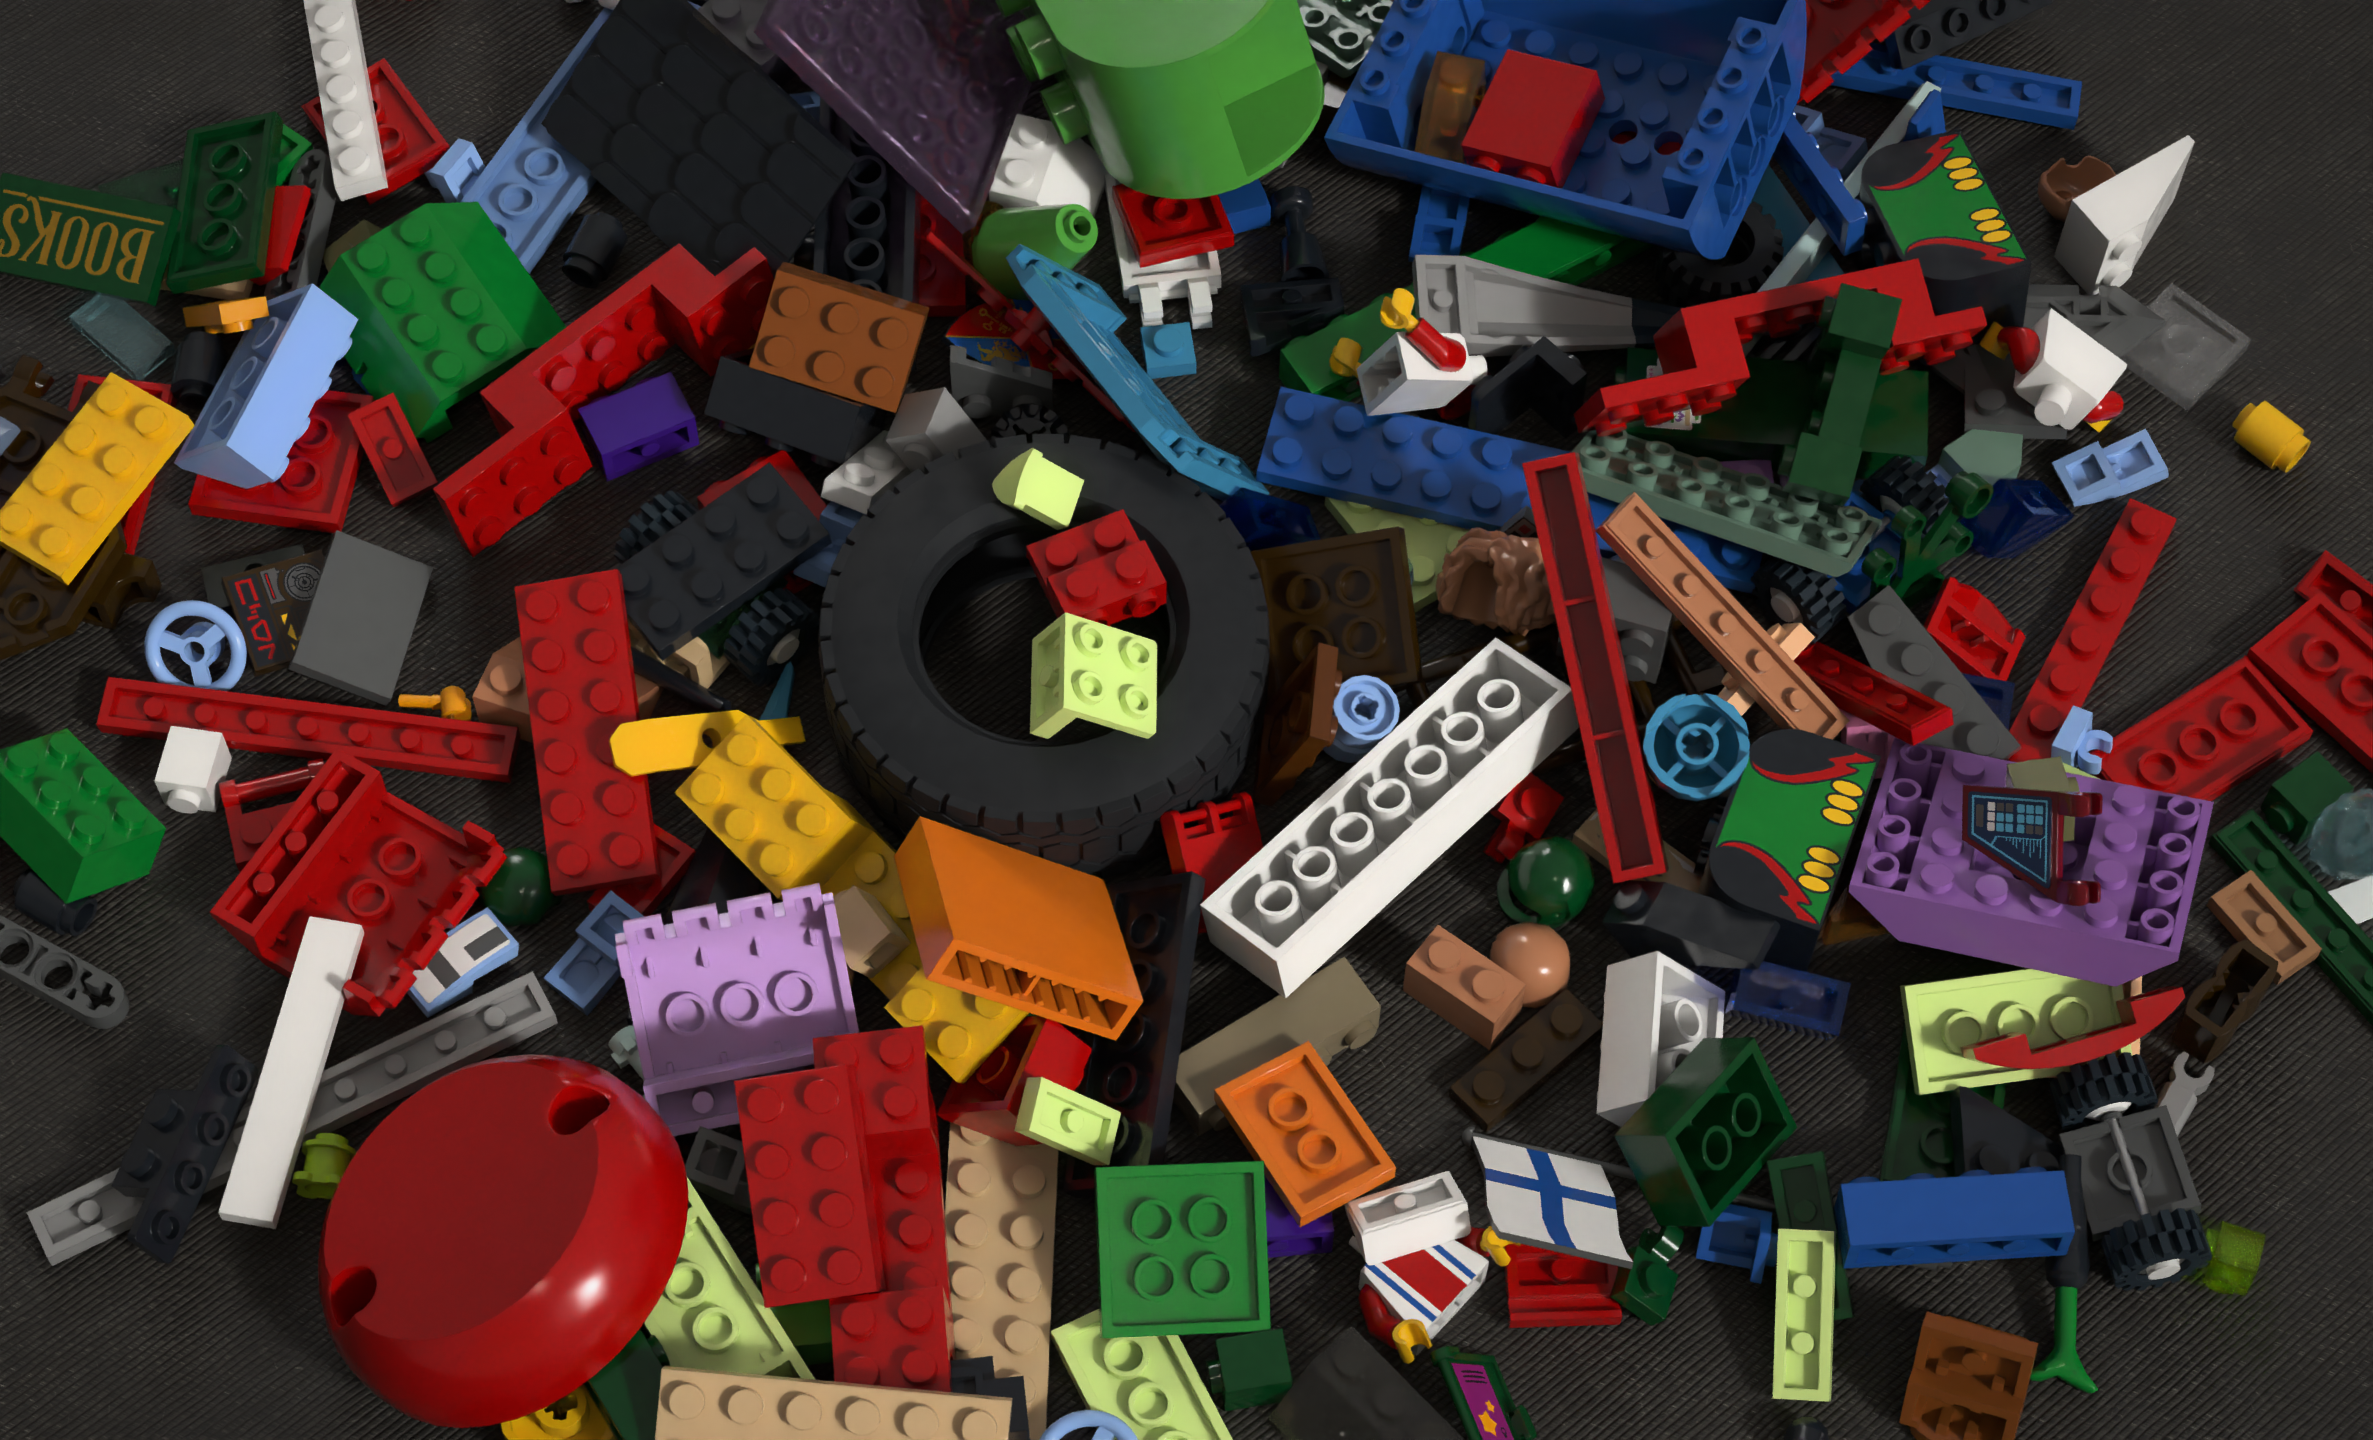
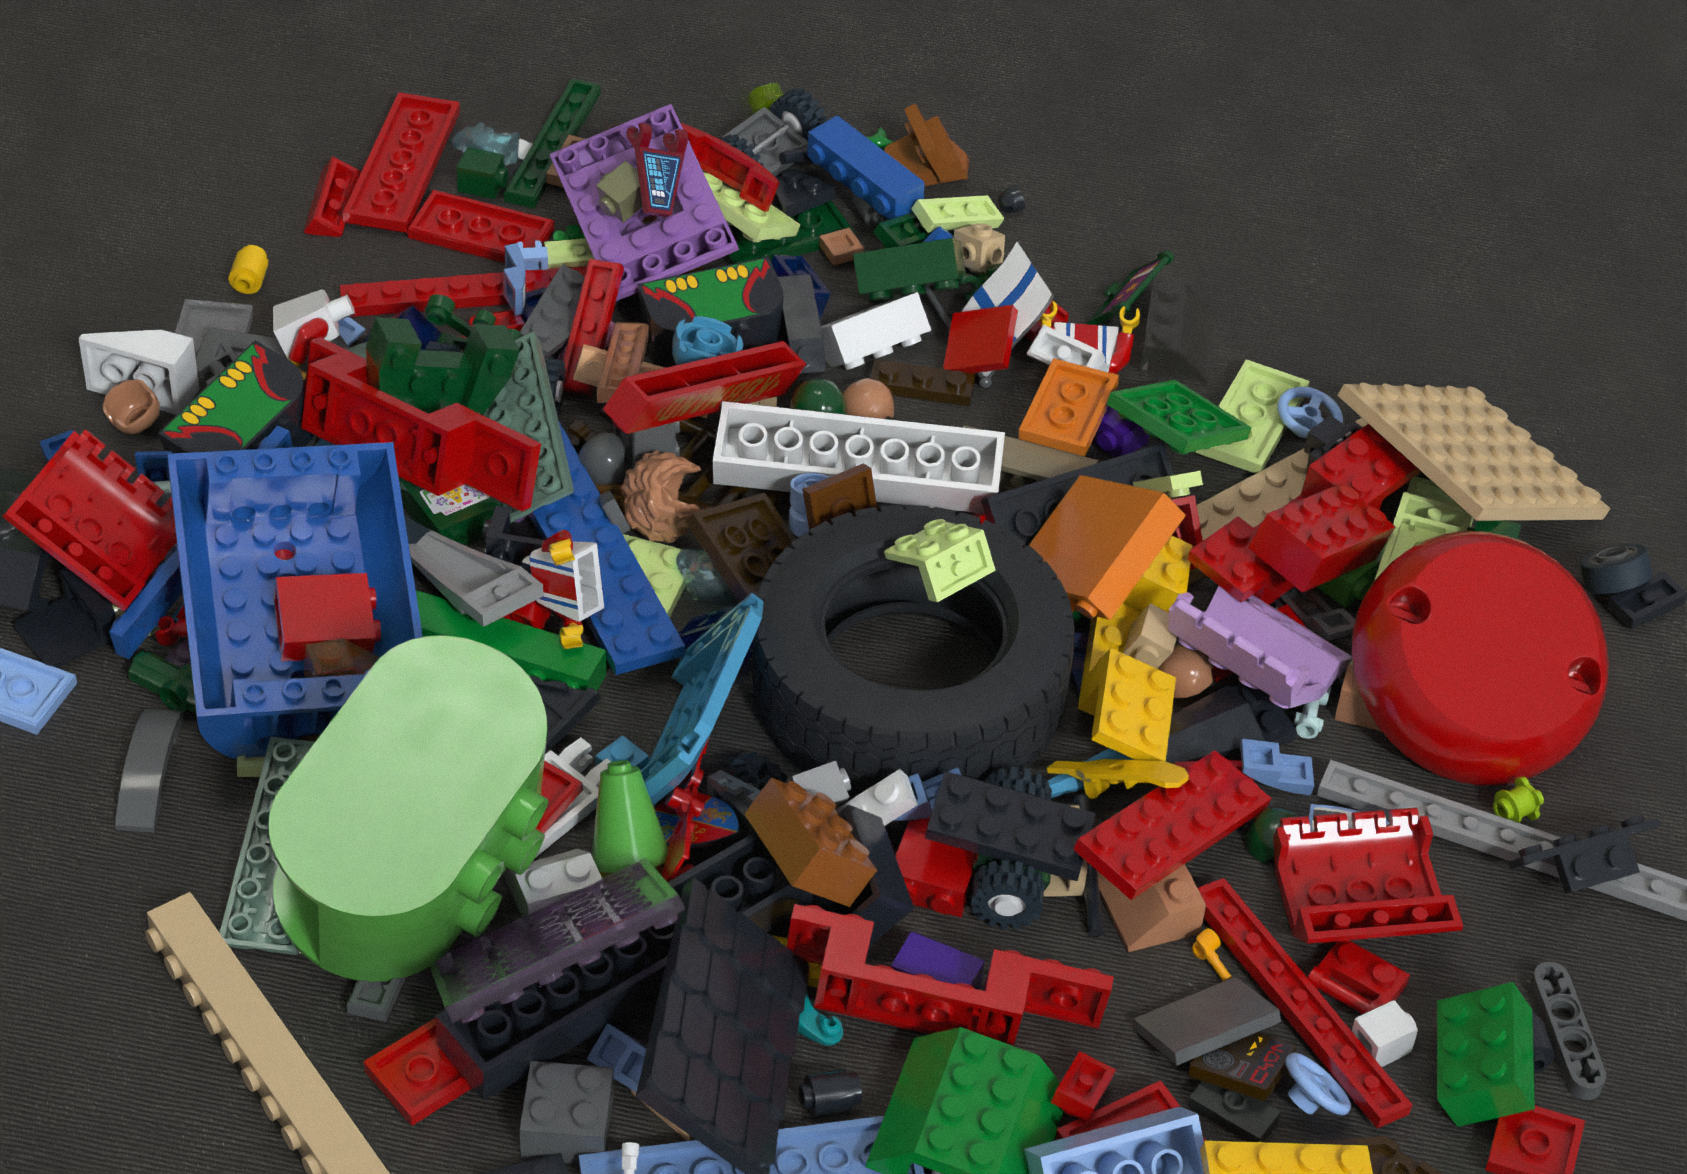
camera: 130 degrees left, 15 degrees down
white tile [218,916,364,1229] -> none
yellowish green tile [992,448,1084,530] -> none
red plate [1026,509,1167,626] -> none
dark green brick [1206,1328,1293,1411] -> none
nougat brick [1403,925,1526,1050] -> none
none -> medium blue slope [503,243,526,316]
none -> nougat plate [819,228,864,266]
none -> red tile [943,305,1018,373]
none -> tan brick [954,224,1005,274]

